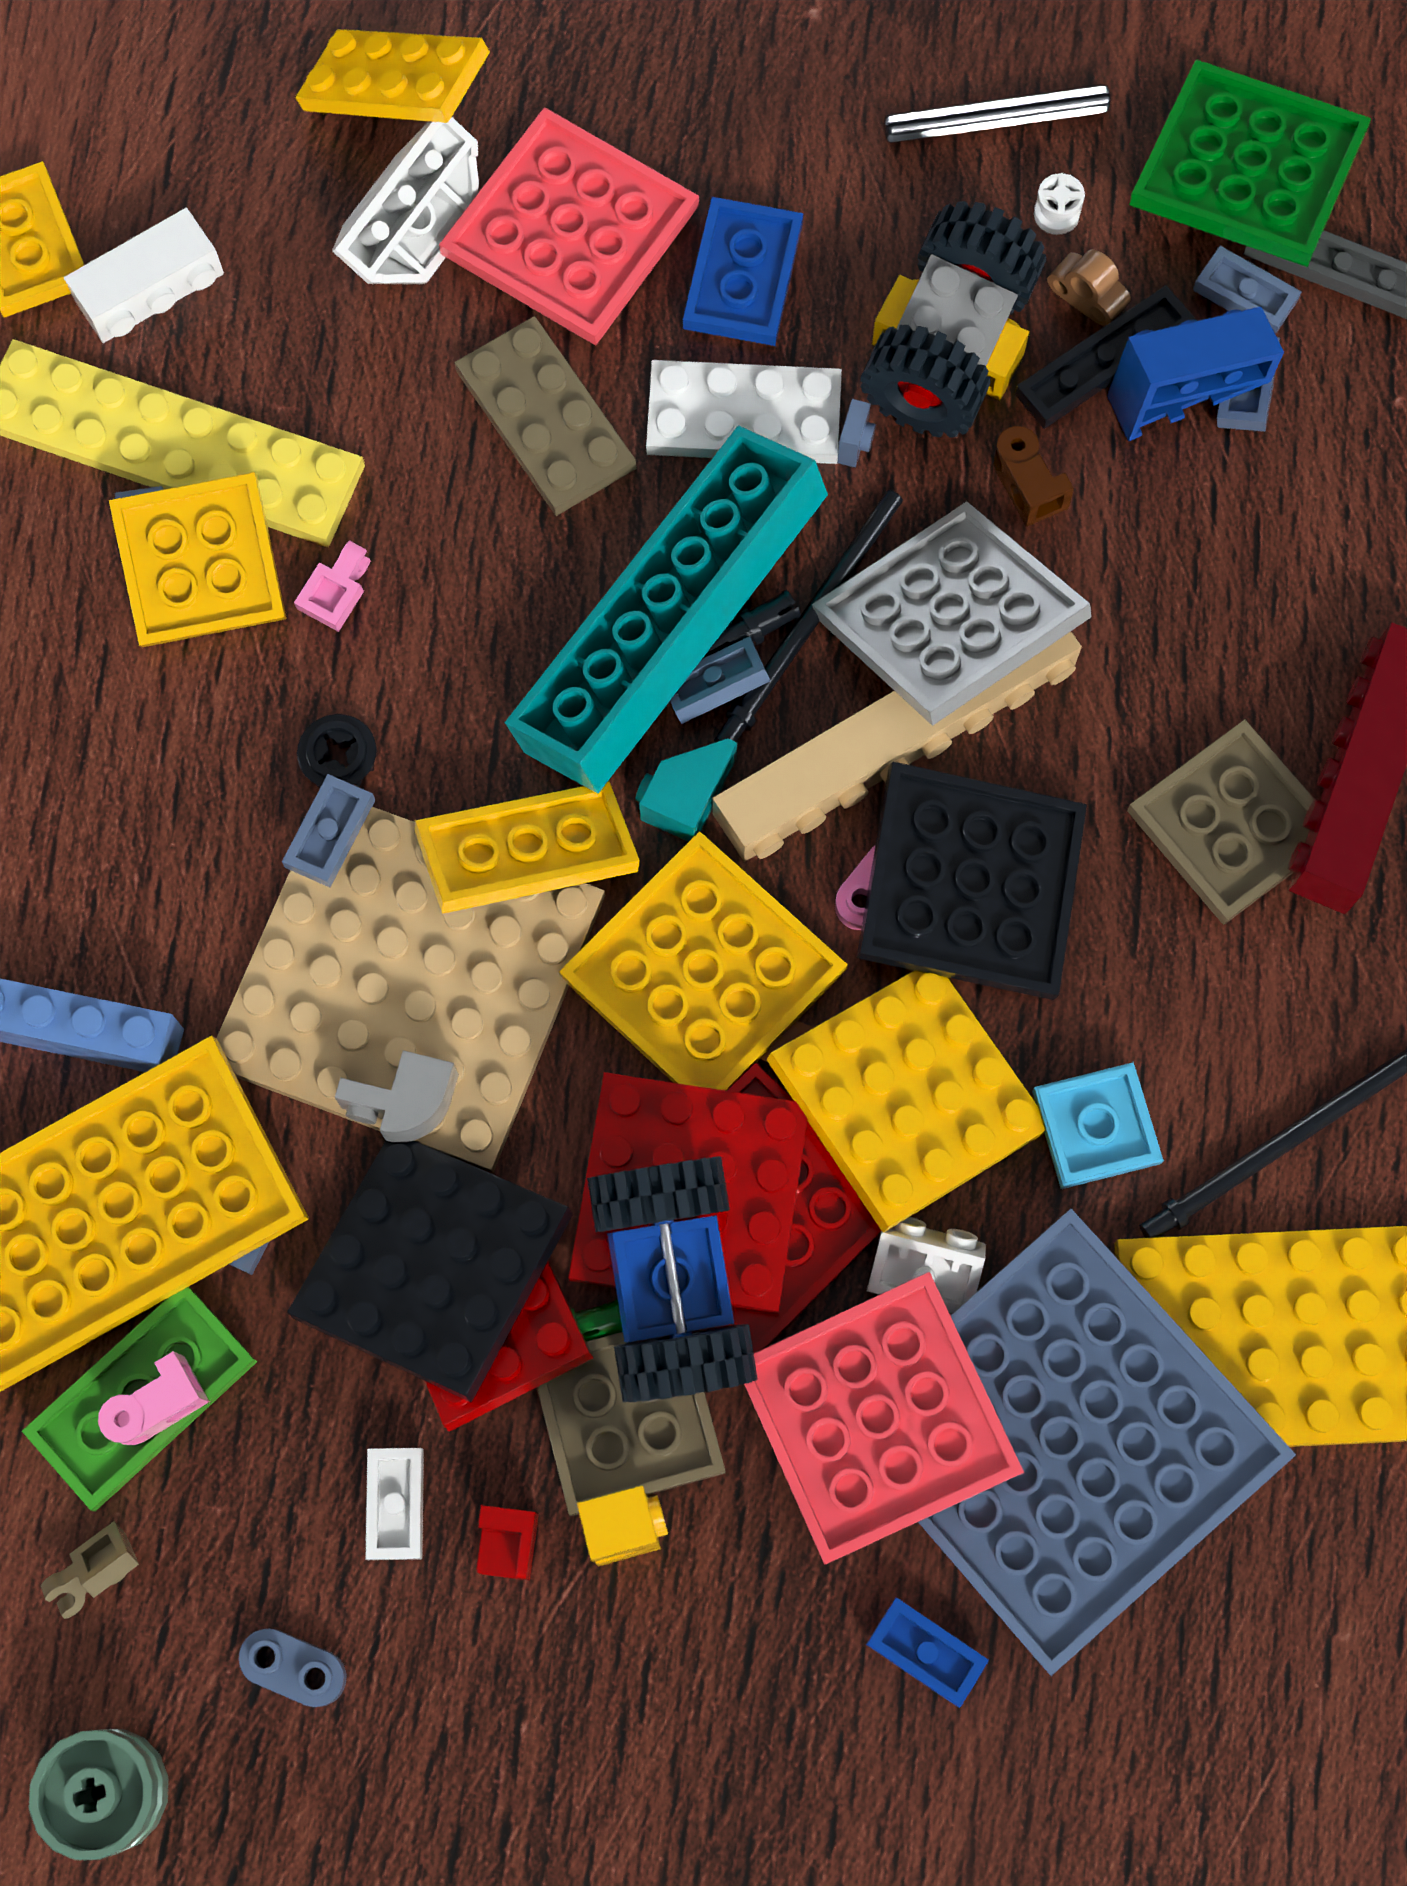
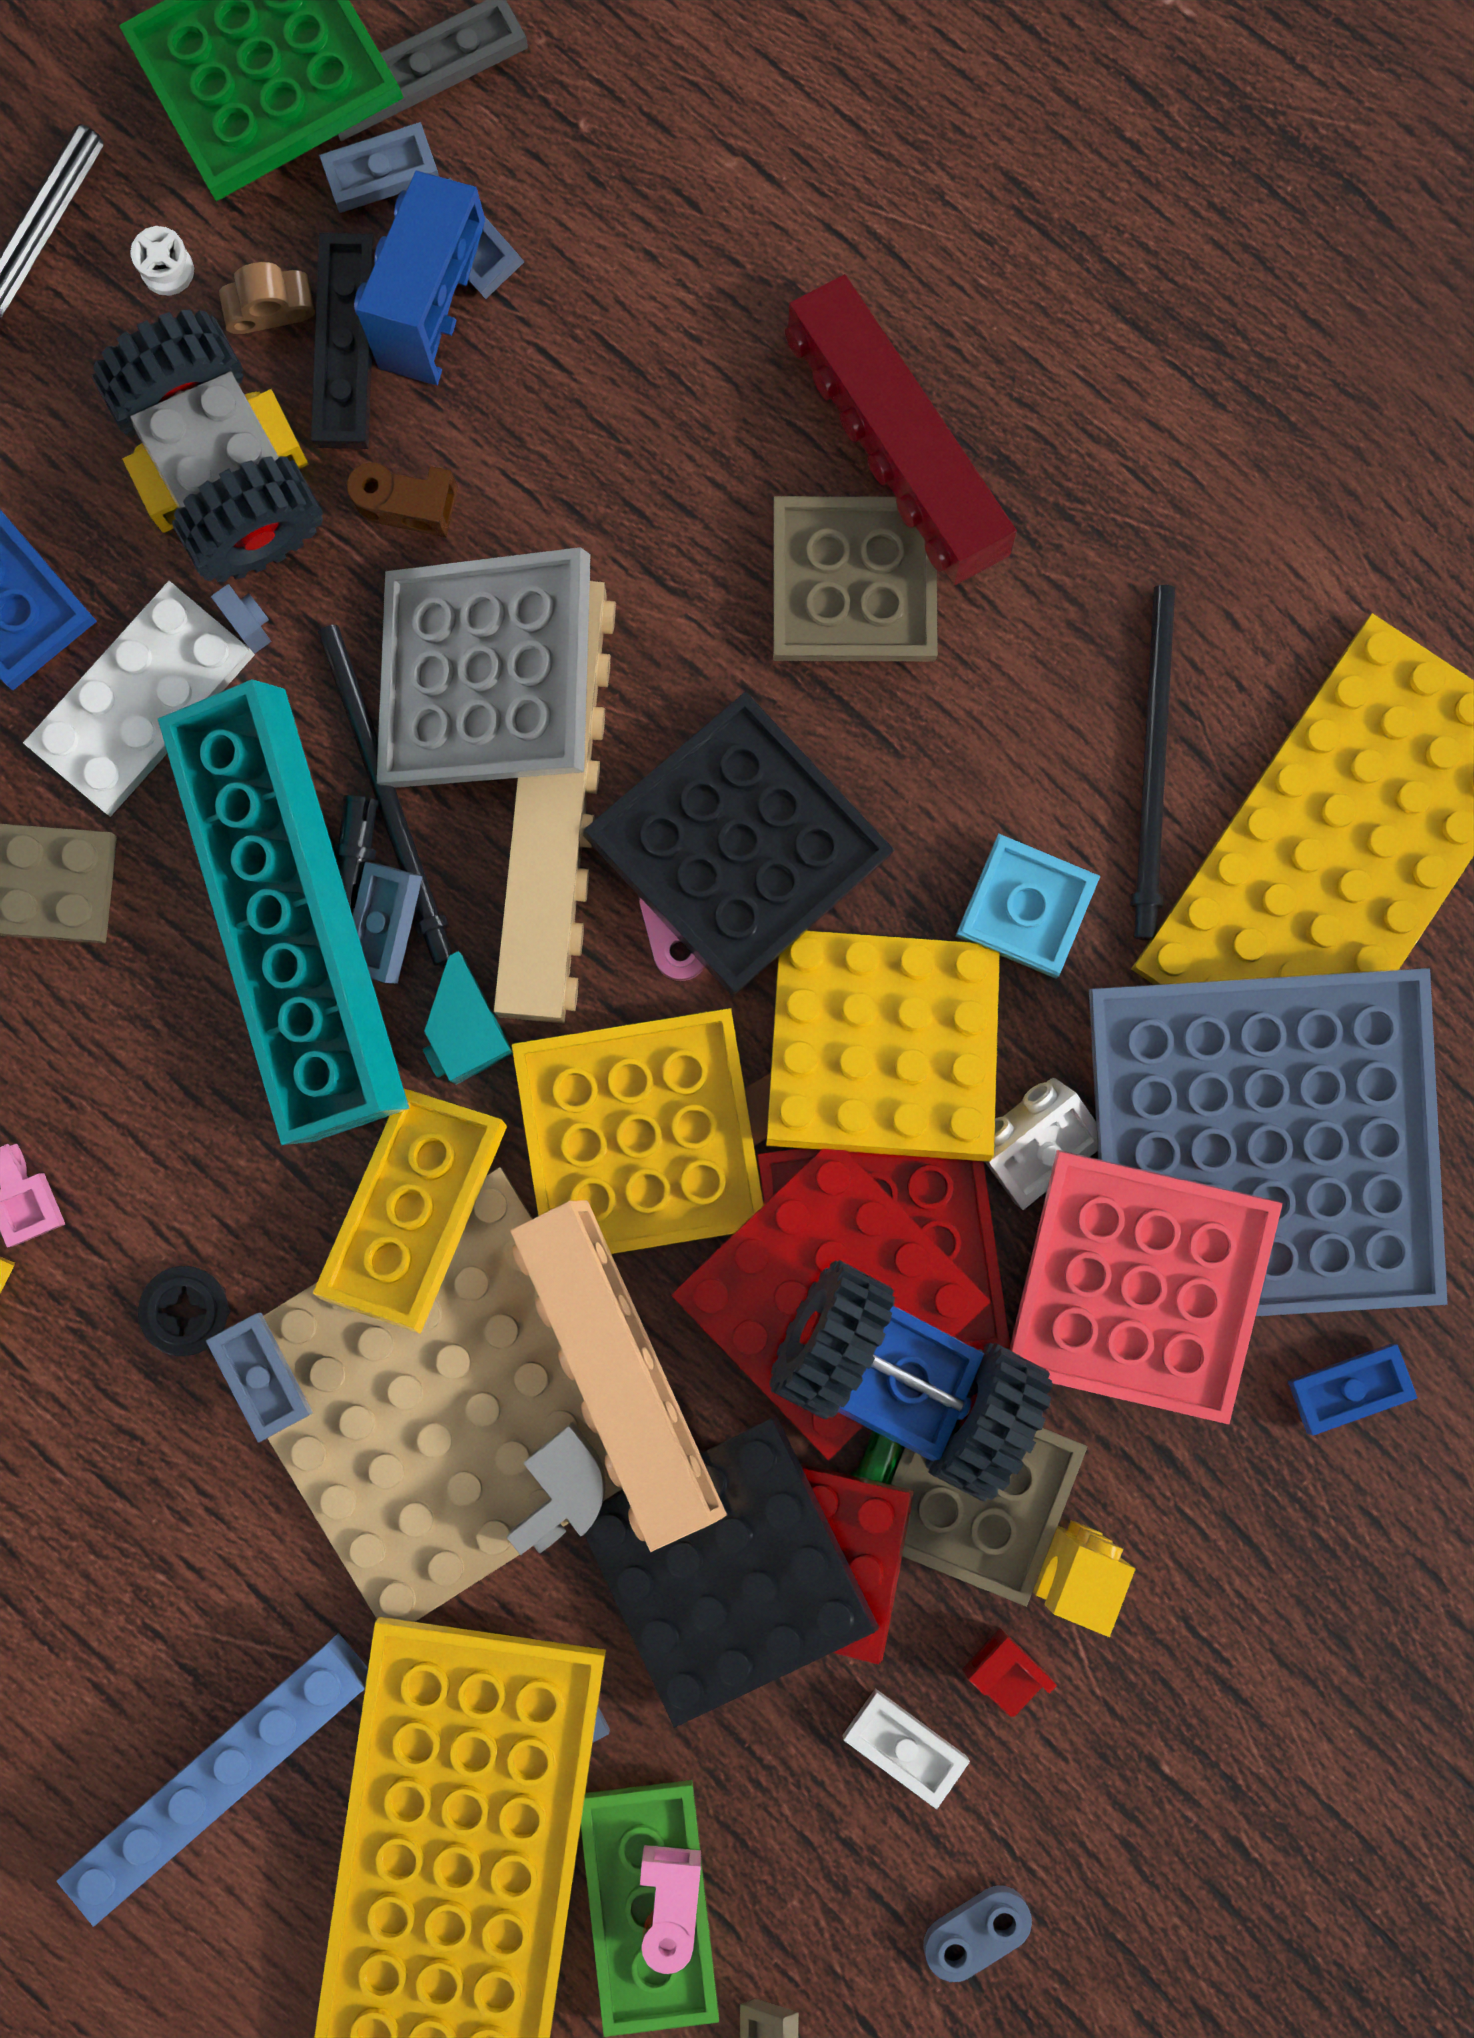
camera: 60 degrees left, 10 degrees up
none -> light nougat brick [510,1200,727,1552]

